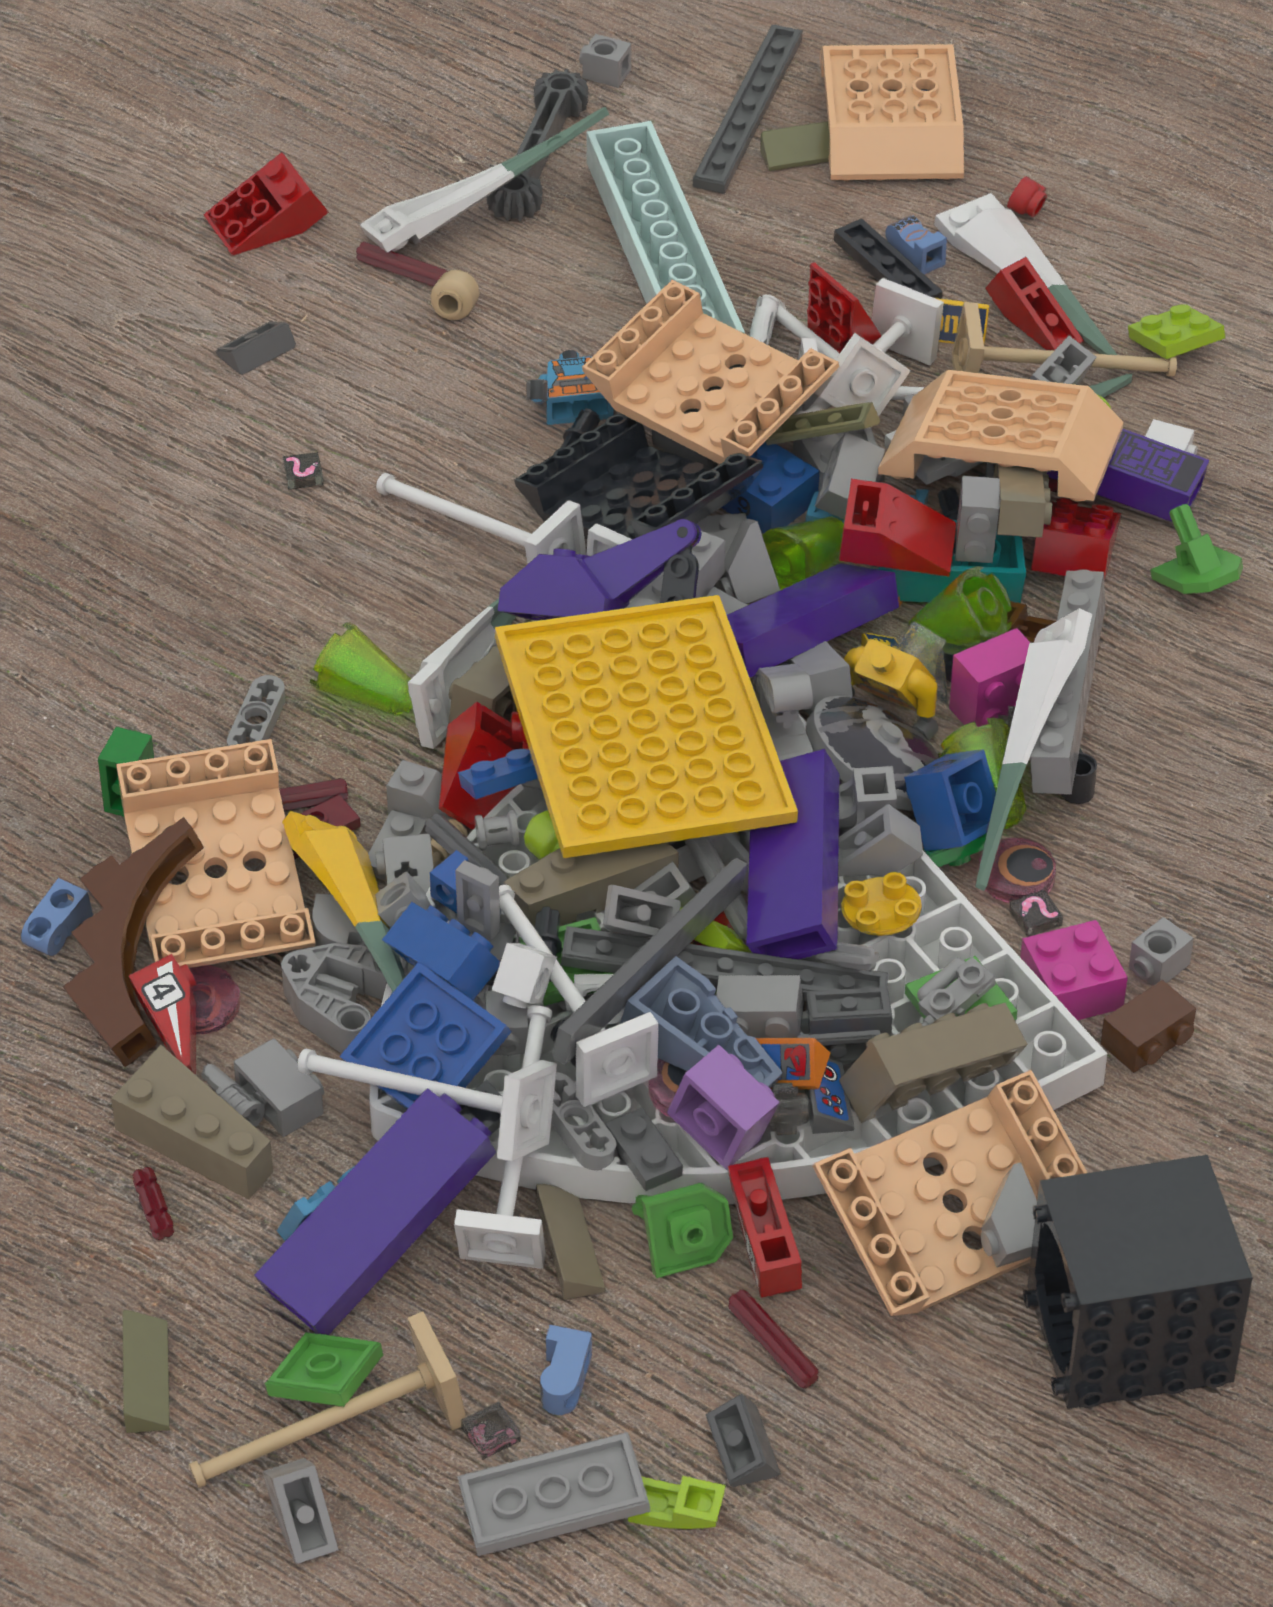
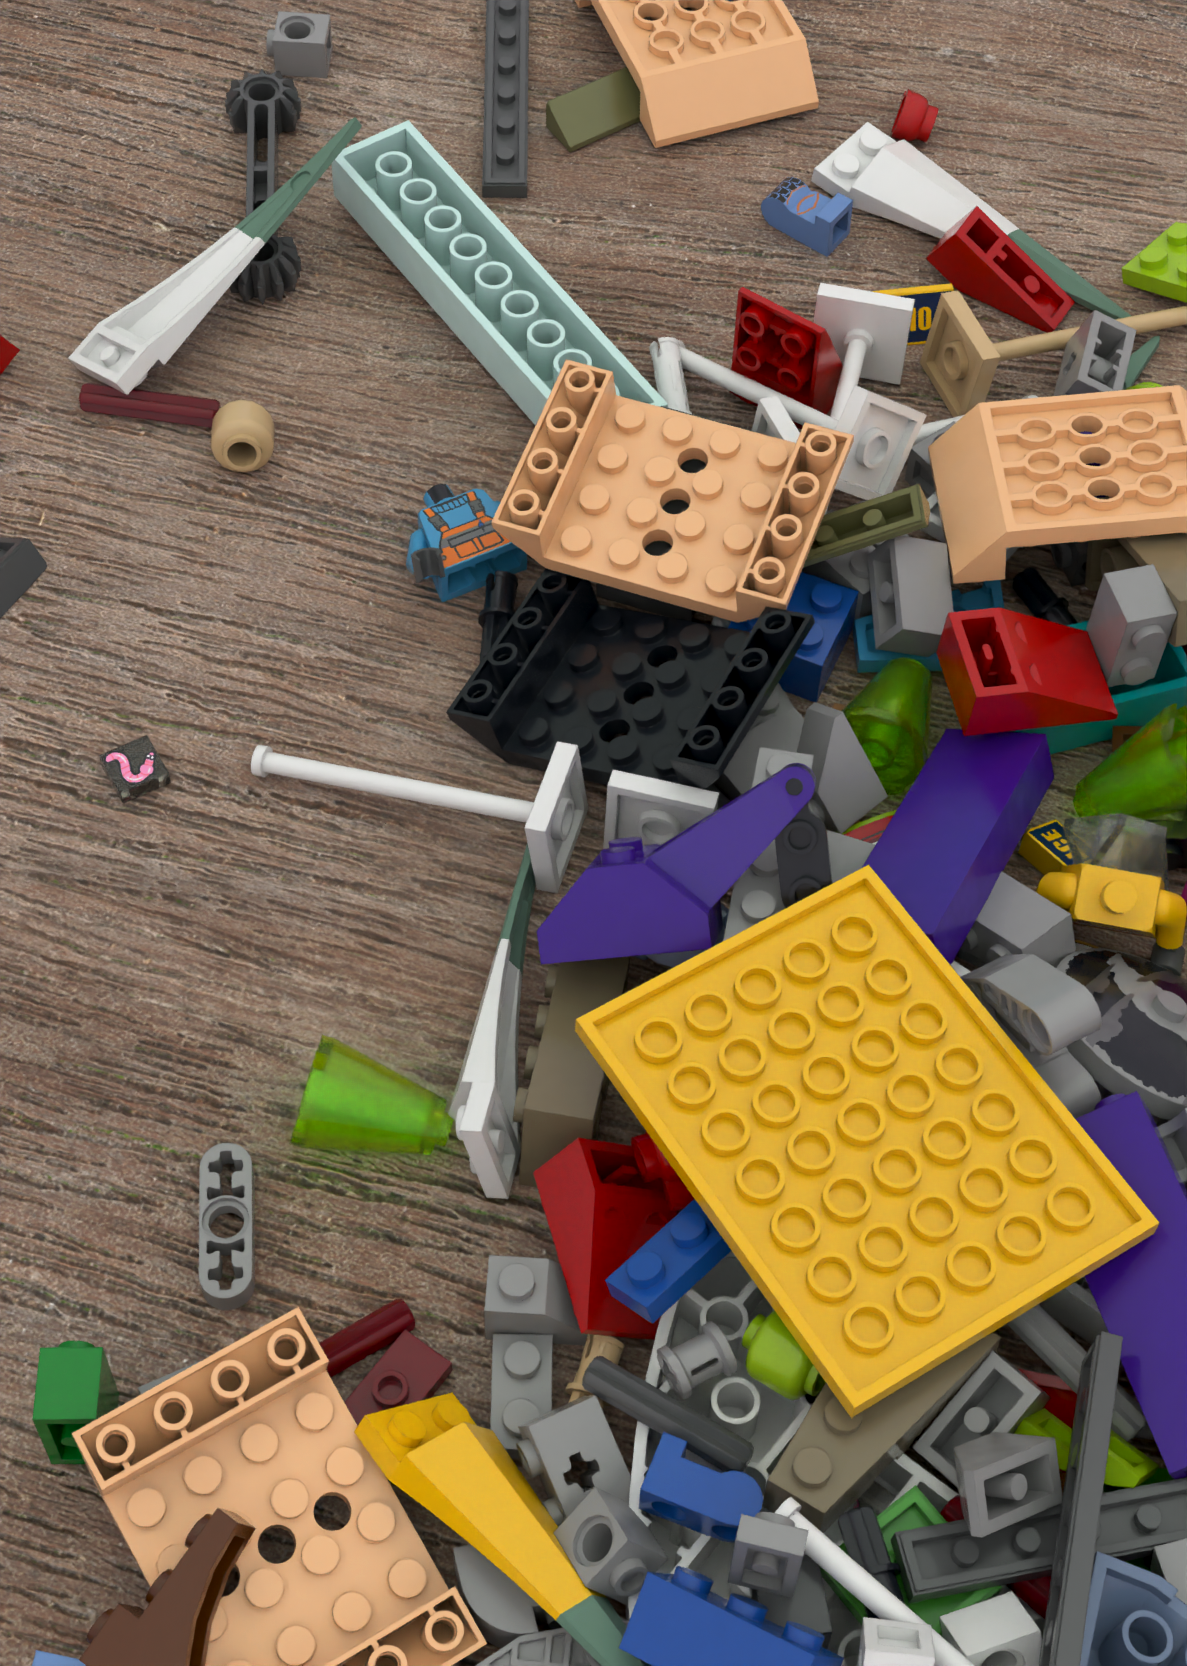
camera: 20 degrees left, 10 degrees up
black plate [834,218,943,299] -> none

